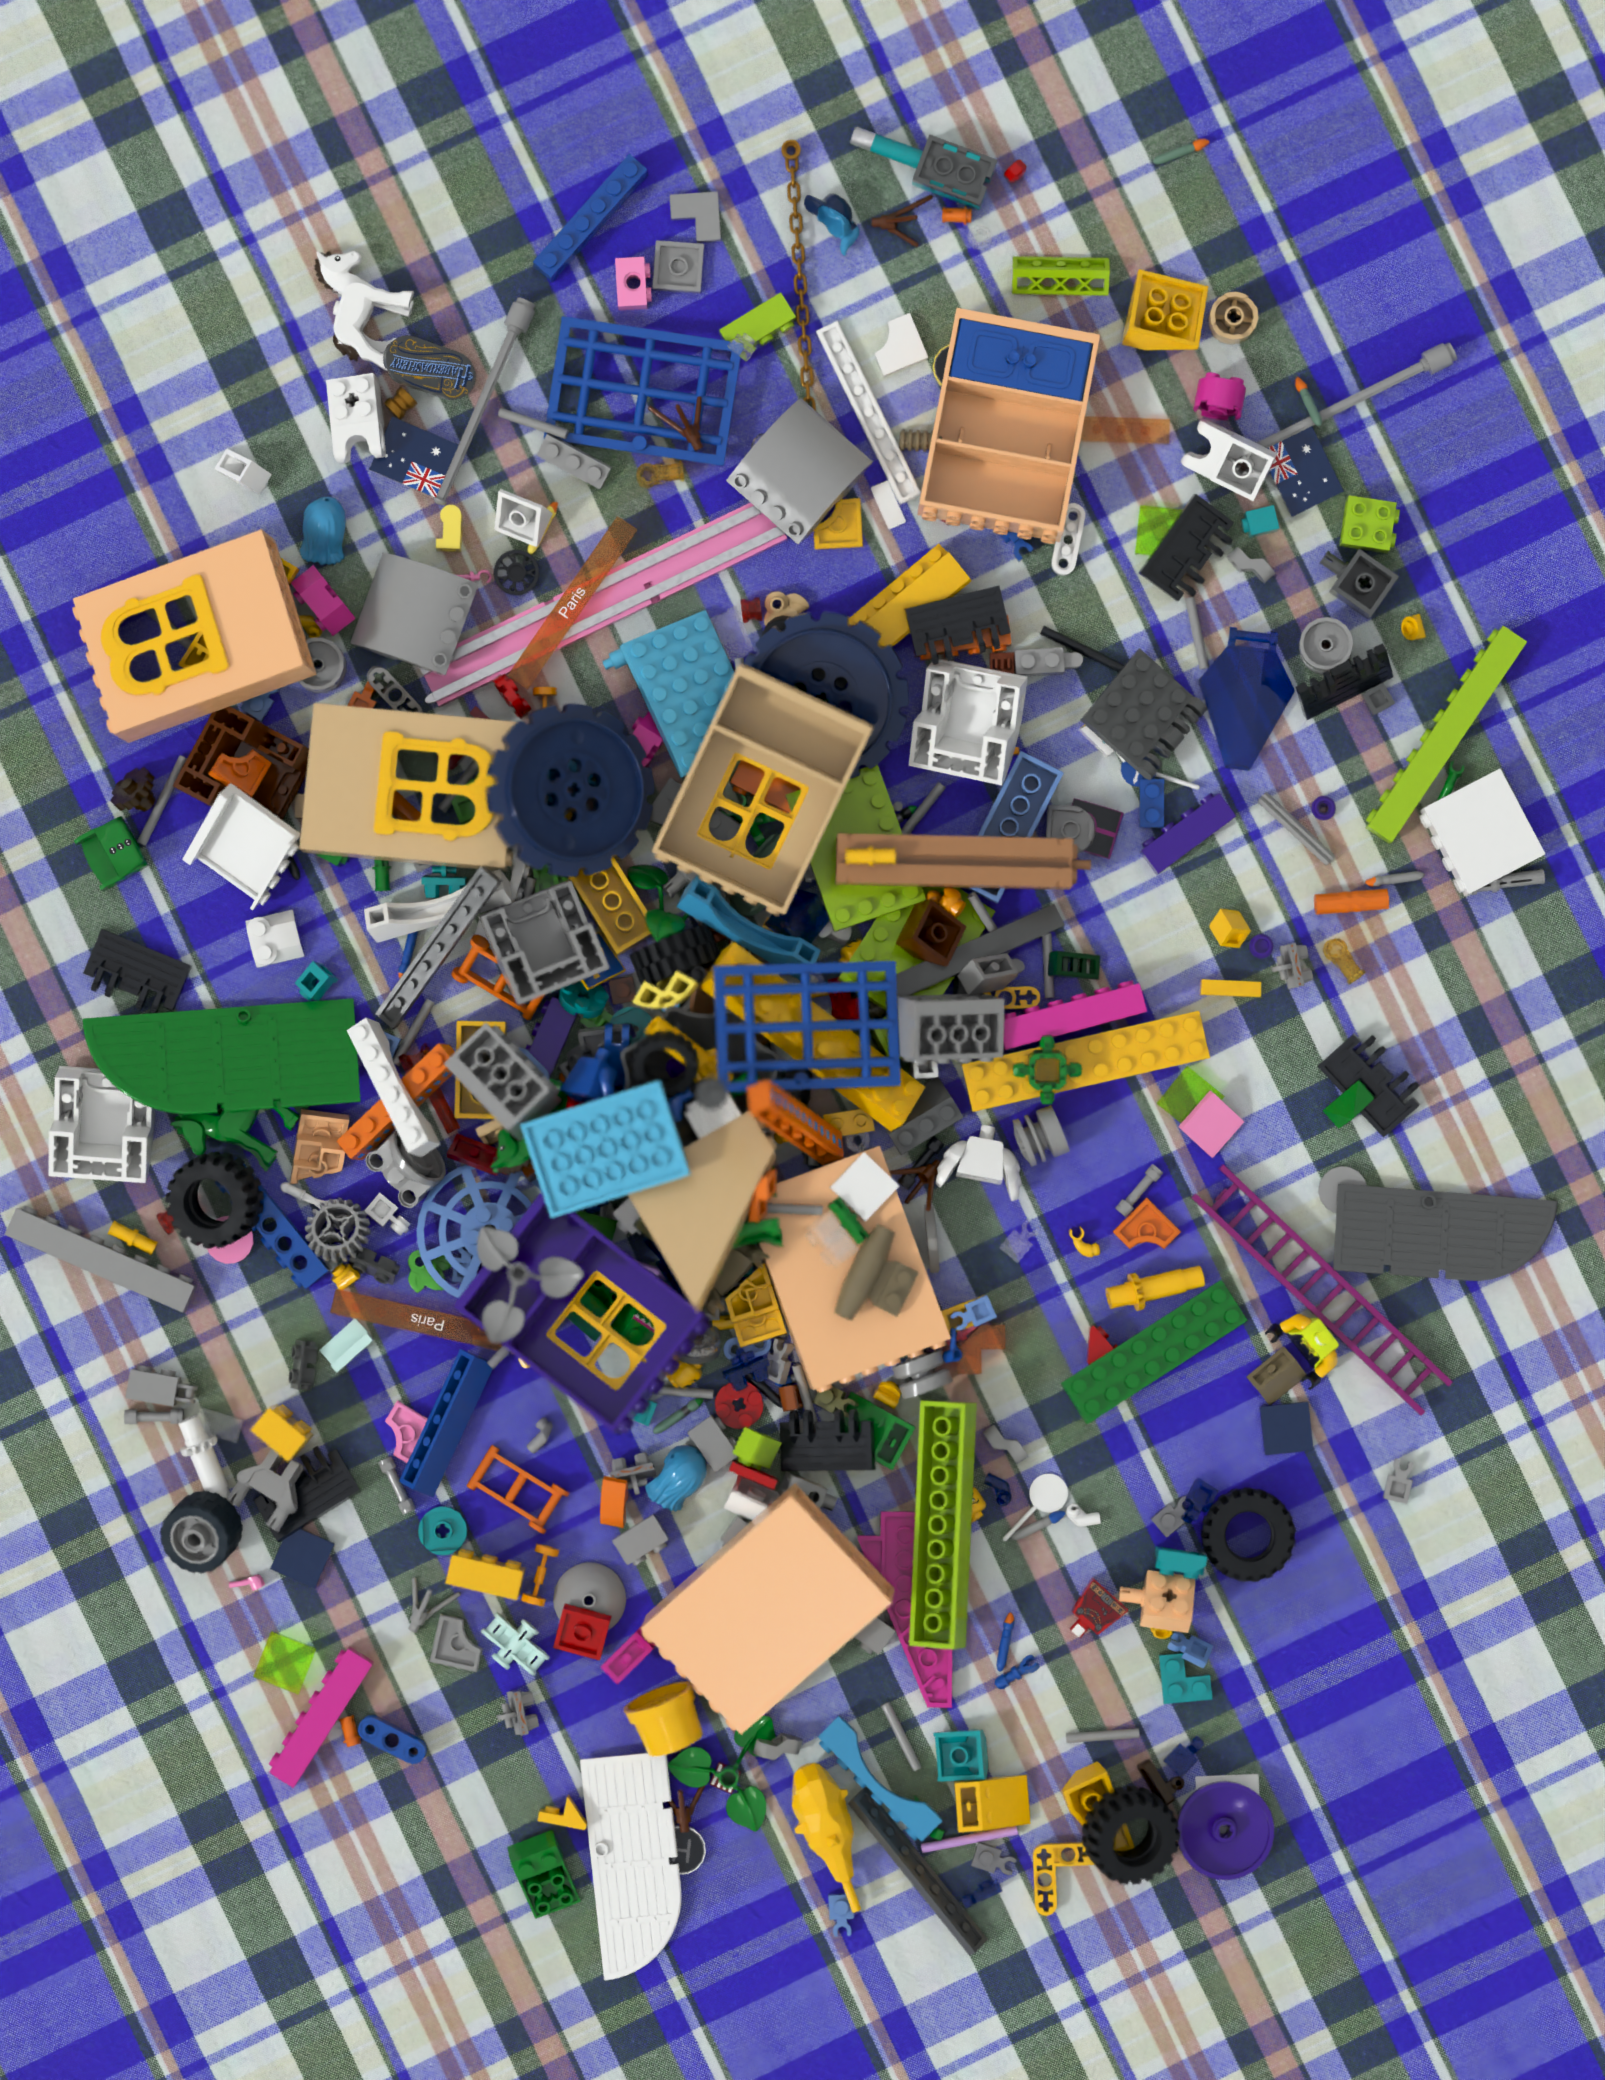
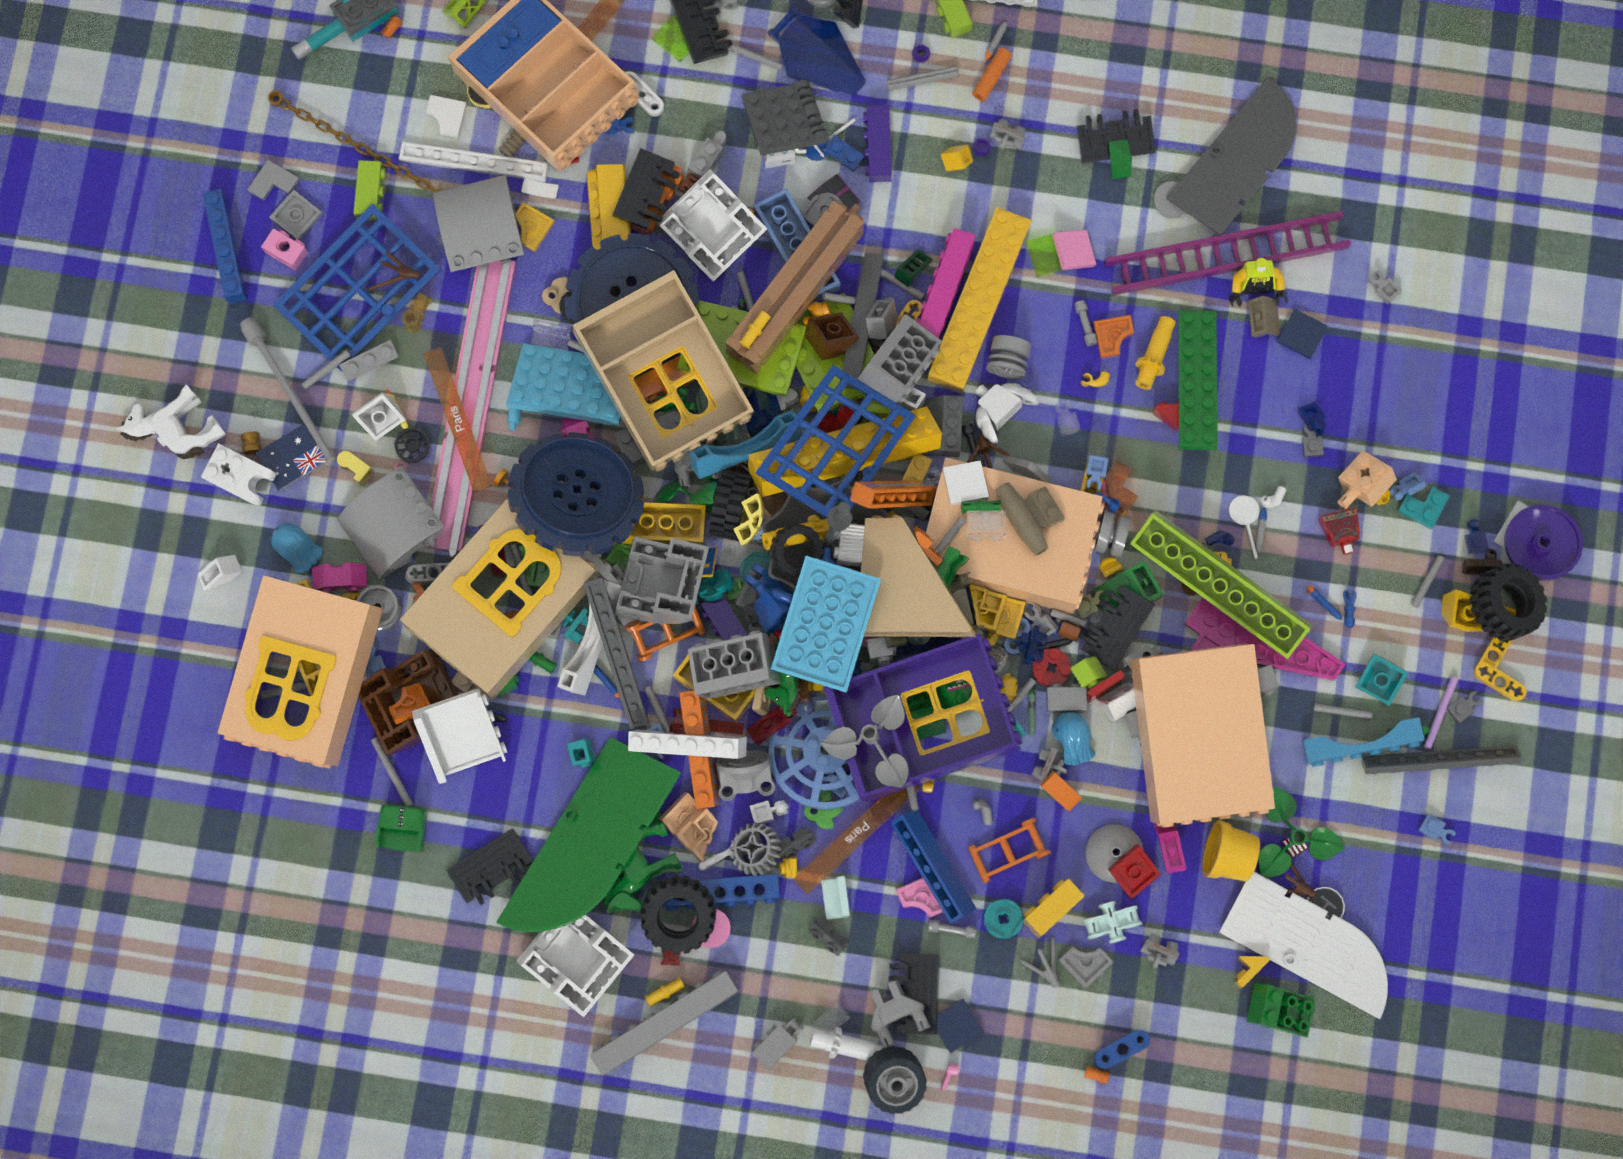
camera: 55 degrees left, 10 degrees down
dark brown plant [111,767,156,812] -> none
light grey bar [124,1409,184,1424] -> none
white slope [245,910,305,968] -> none
yellow brick [251,1404,314,1461] -> none
clear neon green plate [253,1631,317,1694] -> none
dark pink brick [269,1647,374,1788] -> none
dark grey tile [383,335,476,400] -> none
red plate [492,673,532,720] -> none
light orange wheel [521,1543,559,1607] -> none
reddish brown plate [609,976,636,1005] -> none
light grey brick [612,1513,669,1566] -> none
dark purple plate [666,1057,686,1078] -> none
clear plate [727,332,757,362] -> none
clear red wheel [740,597,762,623] -> none
light grey piece [753,1733,803,1760] -> none
yellow piece [792,1763,861,1913] -> none
hair [804,194,859,256] -> none
reddish brown plant [871,195,933,247] -> none
yellow slope [954,1775,1030,1832] -> none
clear blue plate [961,1878,1003,1909] -> none
clear plate [968,225,992,250] -> none
light grey piece [983,1424,1029,1464] -> none
green piece [1013,1035,1082,1104] -> none
black bar [1040,626,1124,673] -> none
teal slope [1155,1546,1207,1579] -> none
yellow piece [1200,979,1261,997] -> none
black tyre [1201,1487,1296,1582] -> none
clear yellow connector [1323,939,1366,985] -> none

